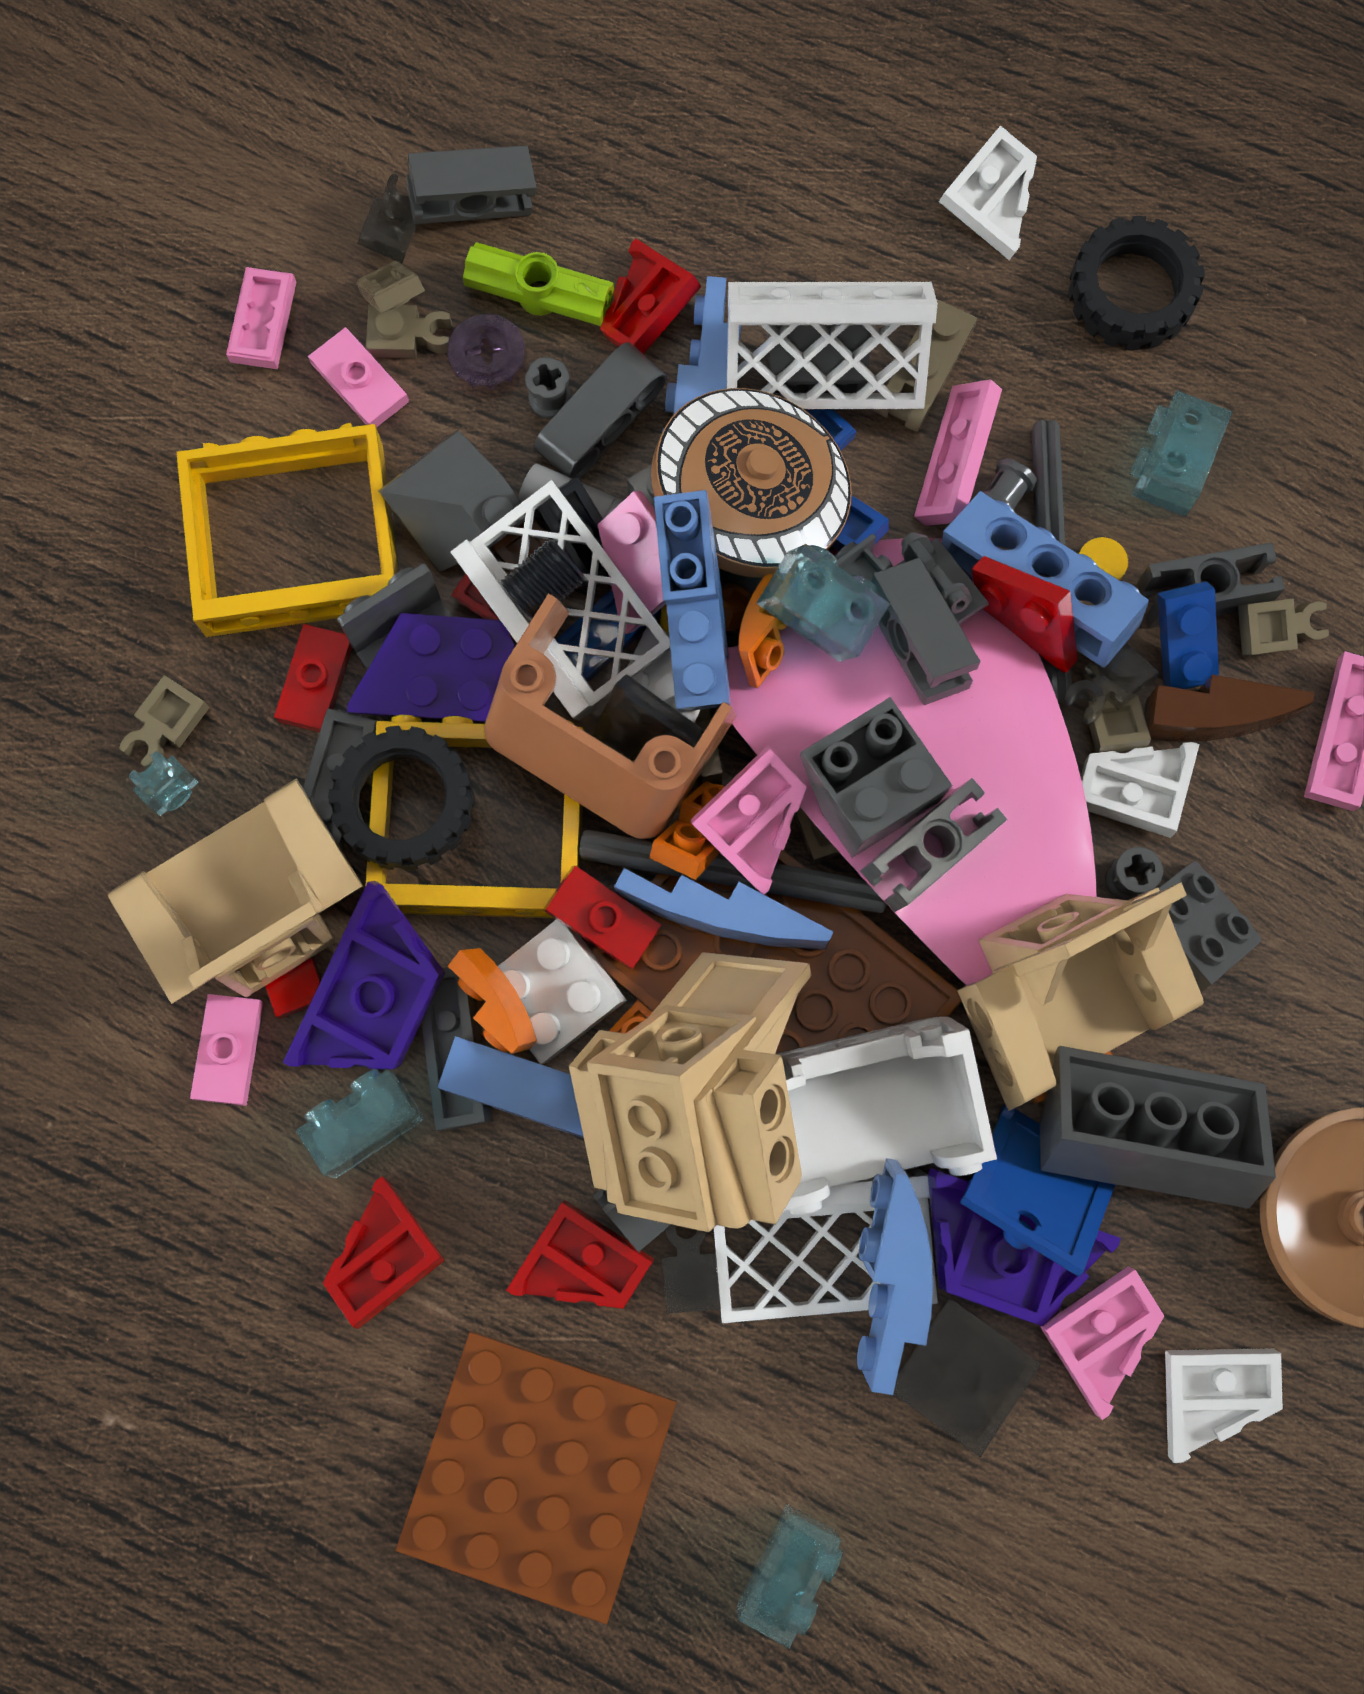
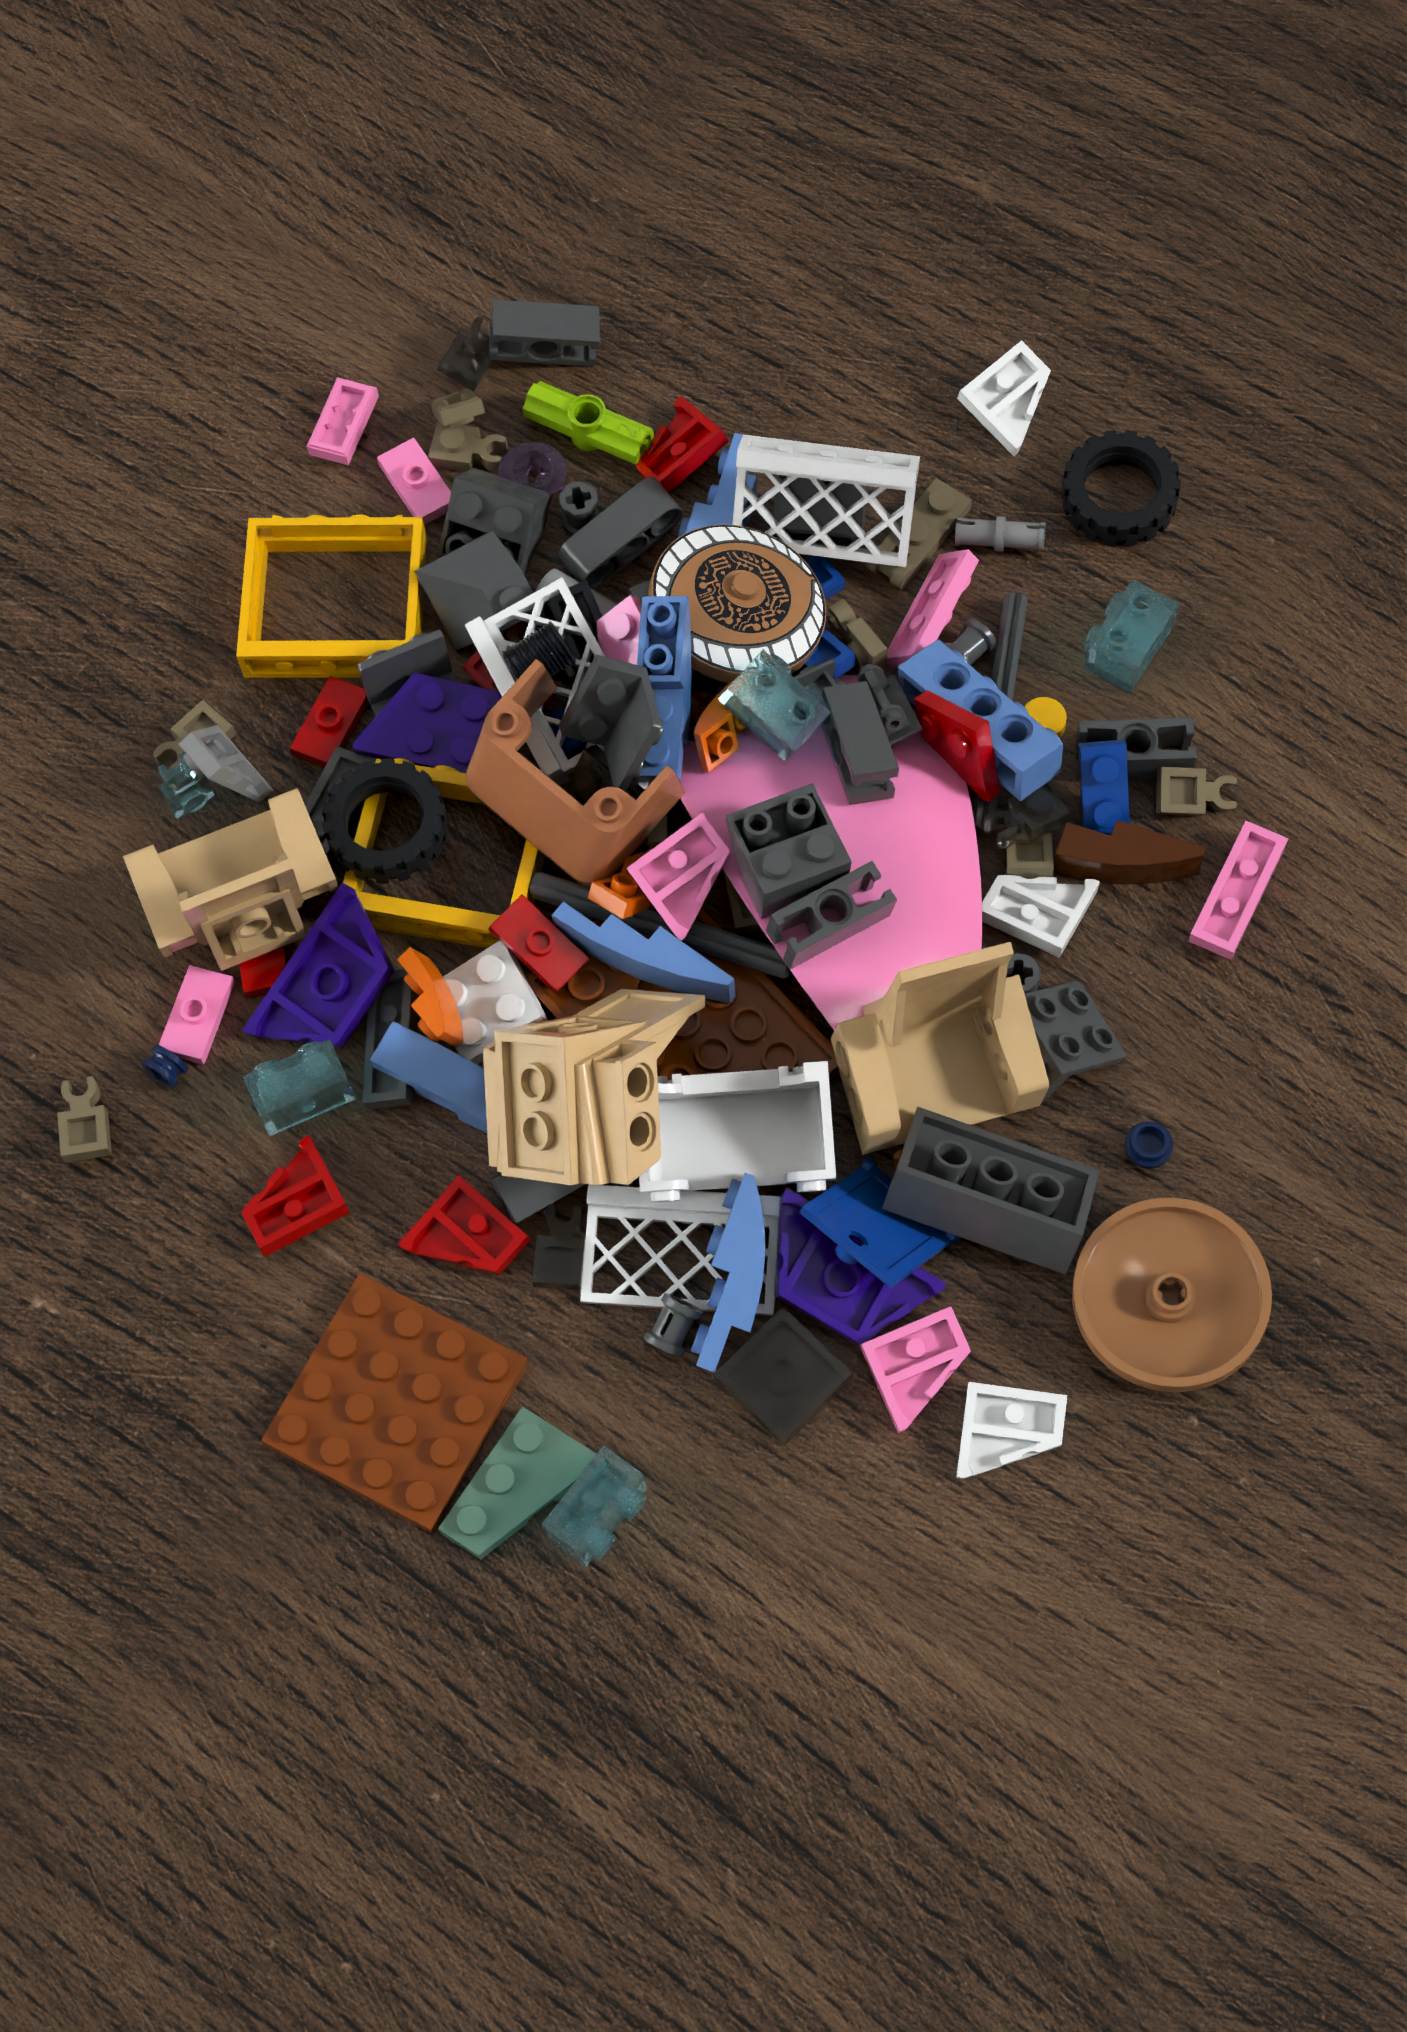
camera: 15 degrees right, 10 degrees down
none -> dark tan plate [57,1076,112,1163]
none -> dark blue bush [141,1044,189,1088]
none -> light grey wing [178,725,274,803]
none -> dark grey slope [437,468,553,574]
none -> sand green wing [438,1406,605,1560]
none -> dark grey bracket [559,654,663,792]
none -> dark grey bush [643,1293,703,1357]
none -> dark tan plate [828,599,887,672]
none -> light grey pin [955,516,1046,552]
none -> dark blue plate [1124,1122,1173,1169]

